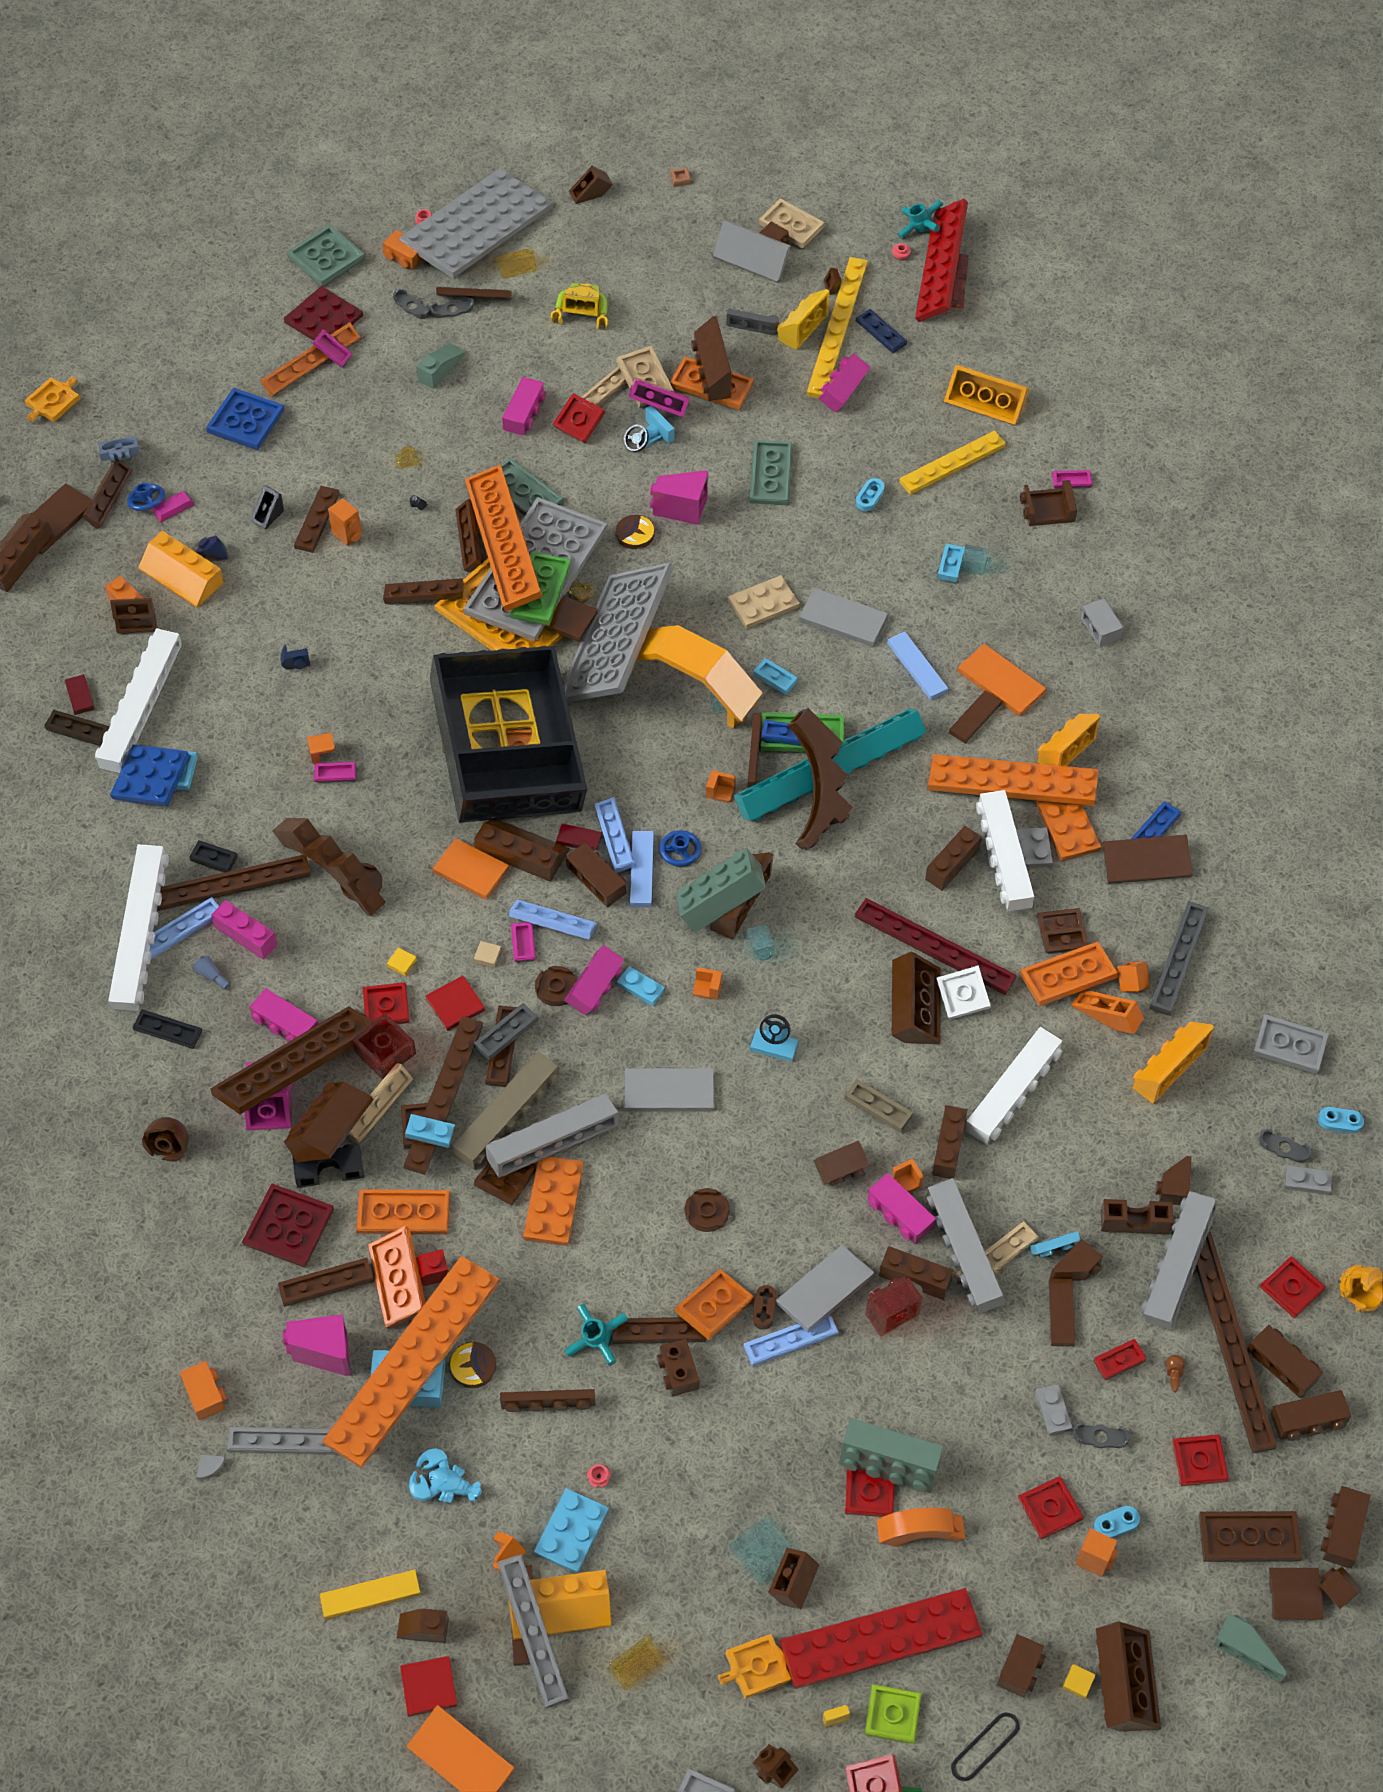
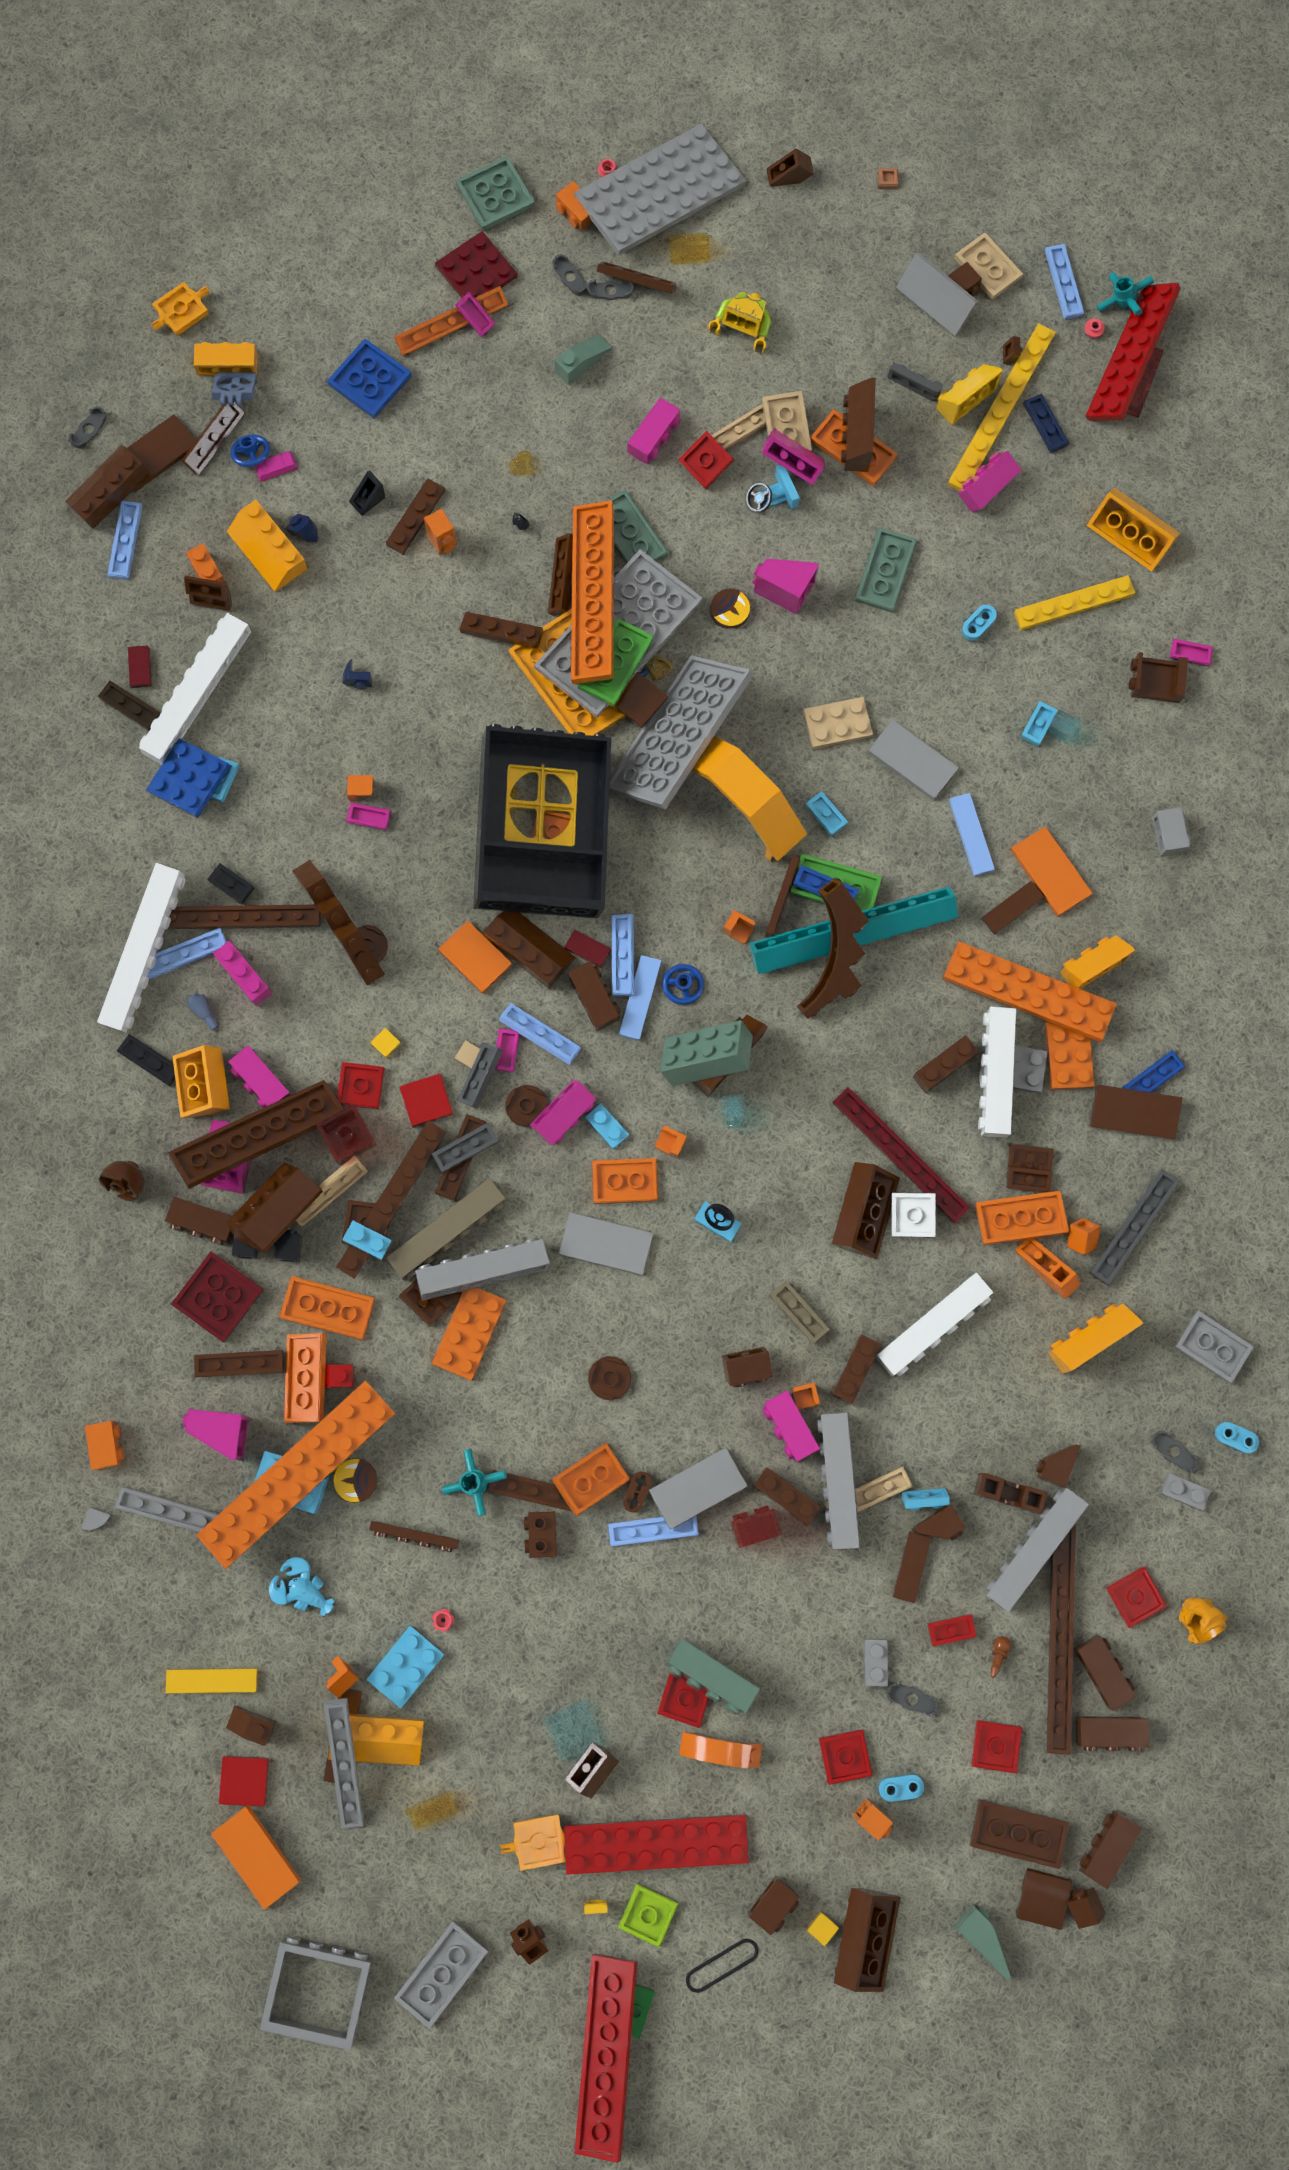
camera: 10 degrees right, 20 degrees up
none -> light blue tile [108,501,142,580]
none -> reddish brown brick [165,1197,233,1245]
none -> light orange slope [172,1045,230,1118]
none -> light orange brick [194,342,258,375]
none -> dark grey plate [457,1042,503,1109]
none -> orange tile [592,1158,658,1204]
none -> light blue tile [1045,244,1084,320]

